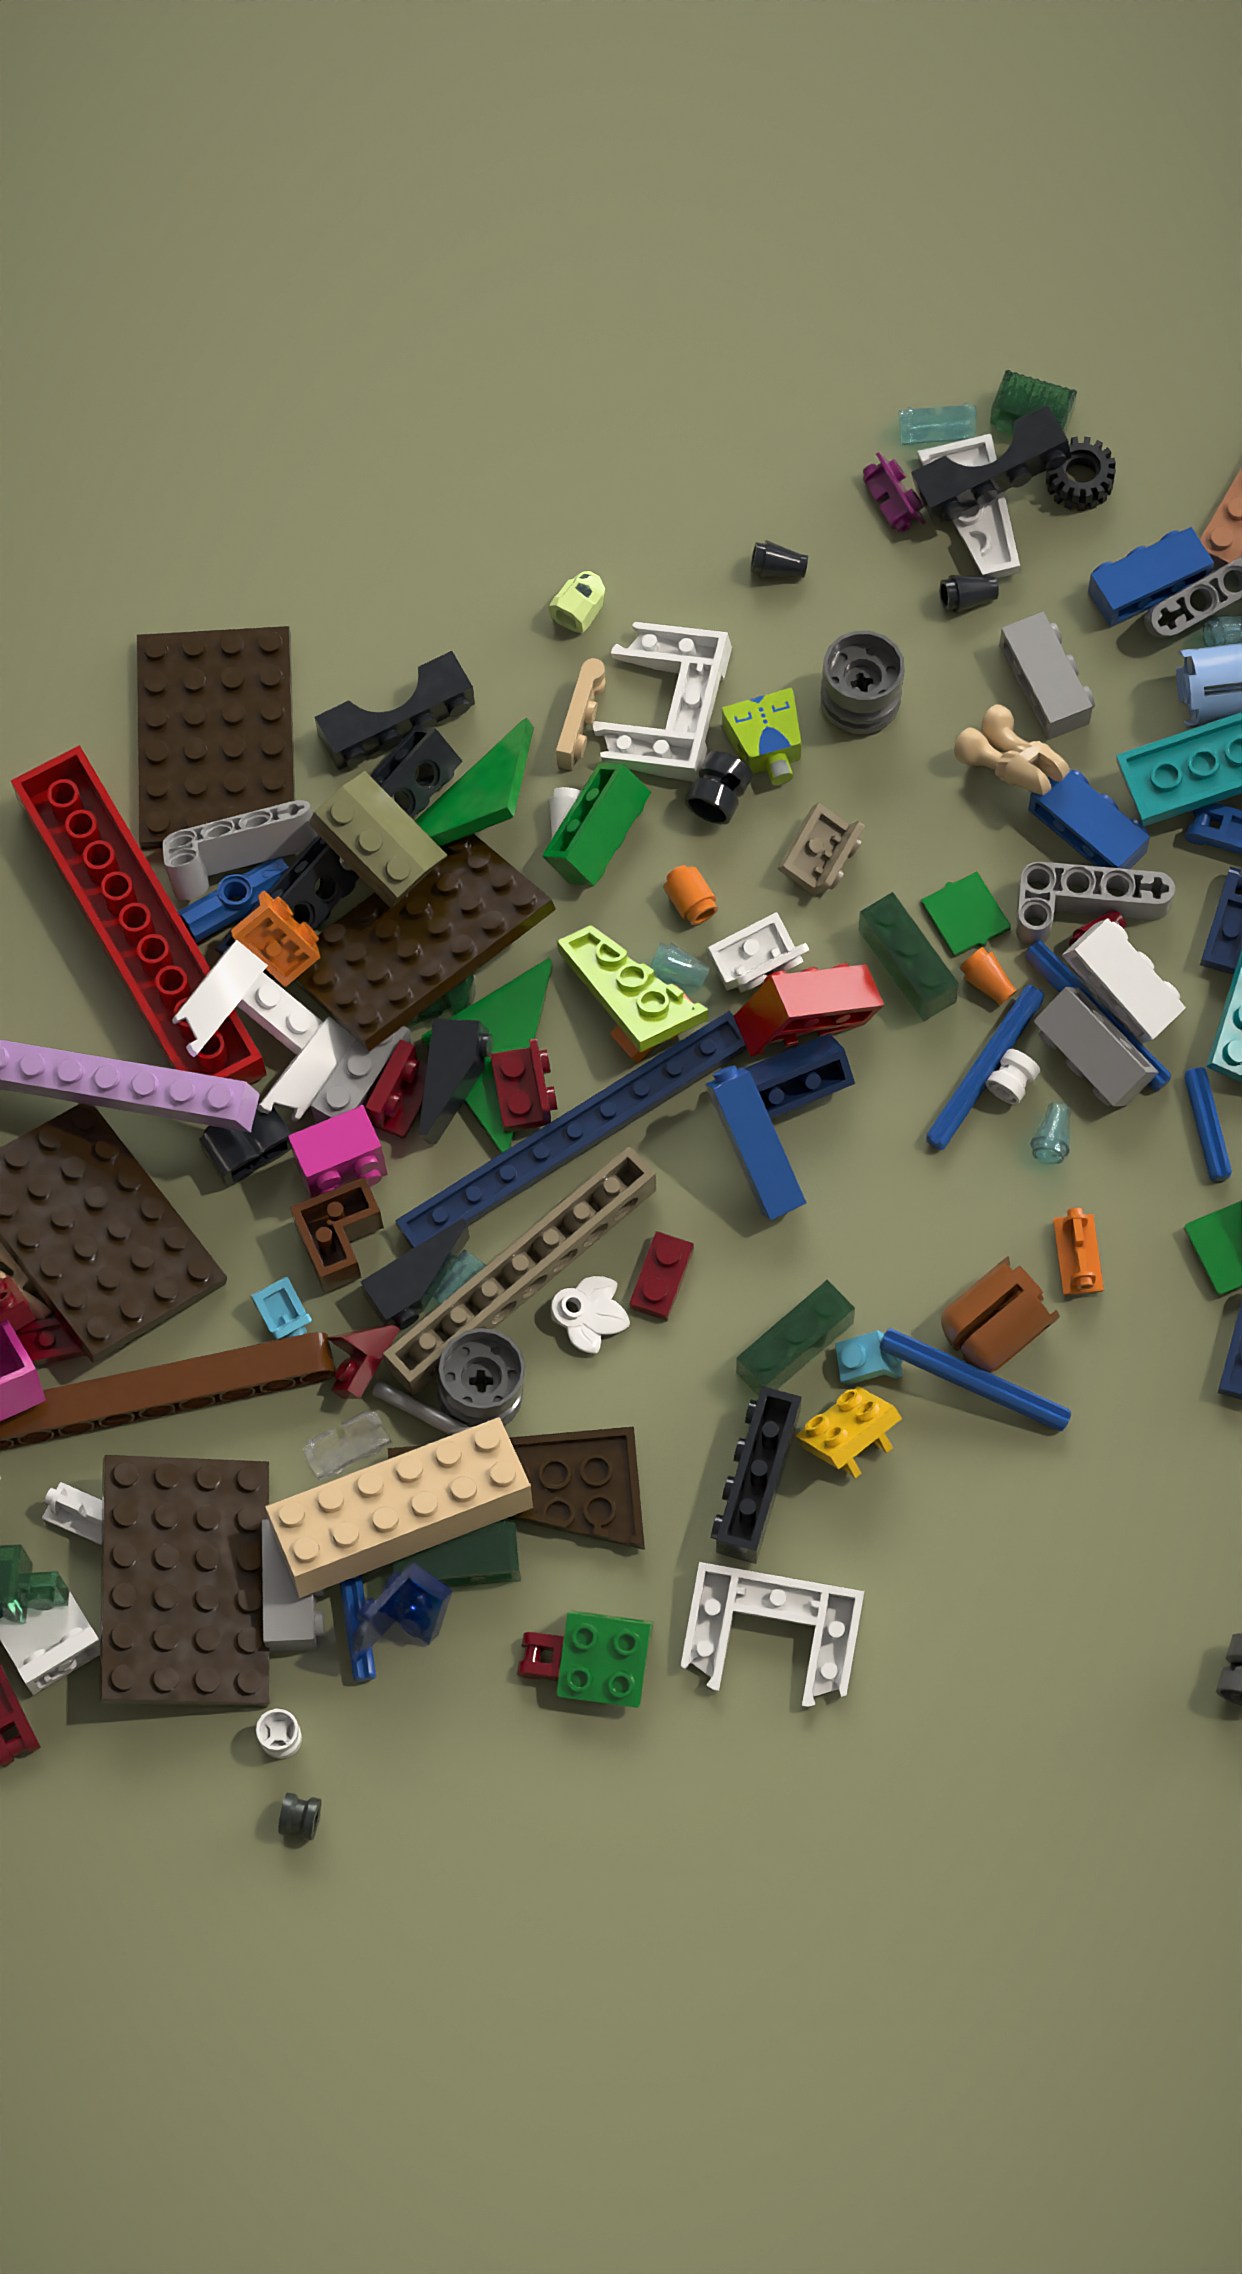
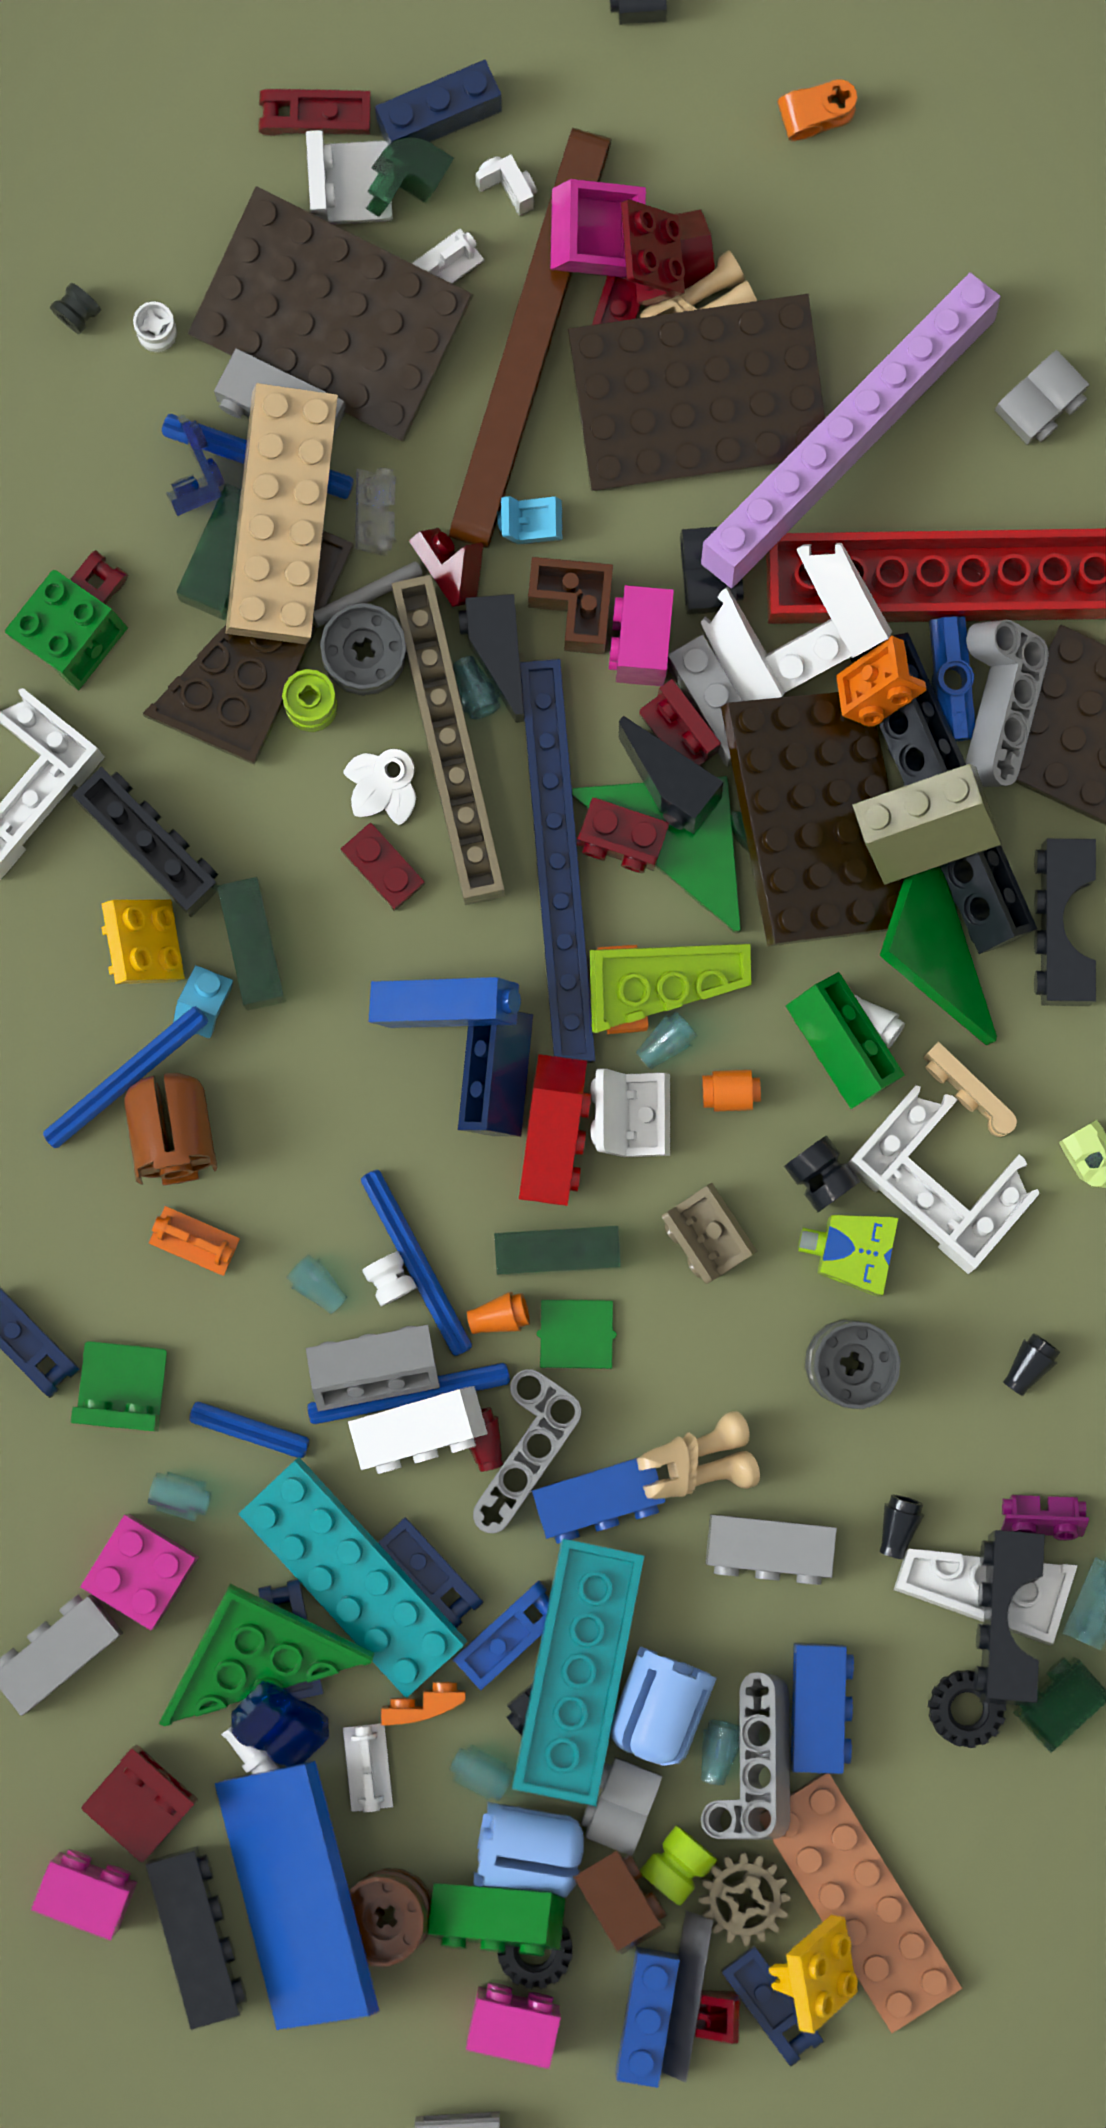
camera: 110 degrees right, 15 degrees up
none -> lime wheel [282,669,338,732]

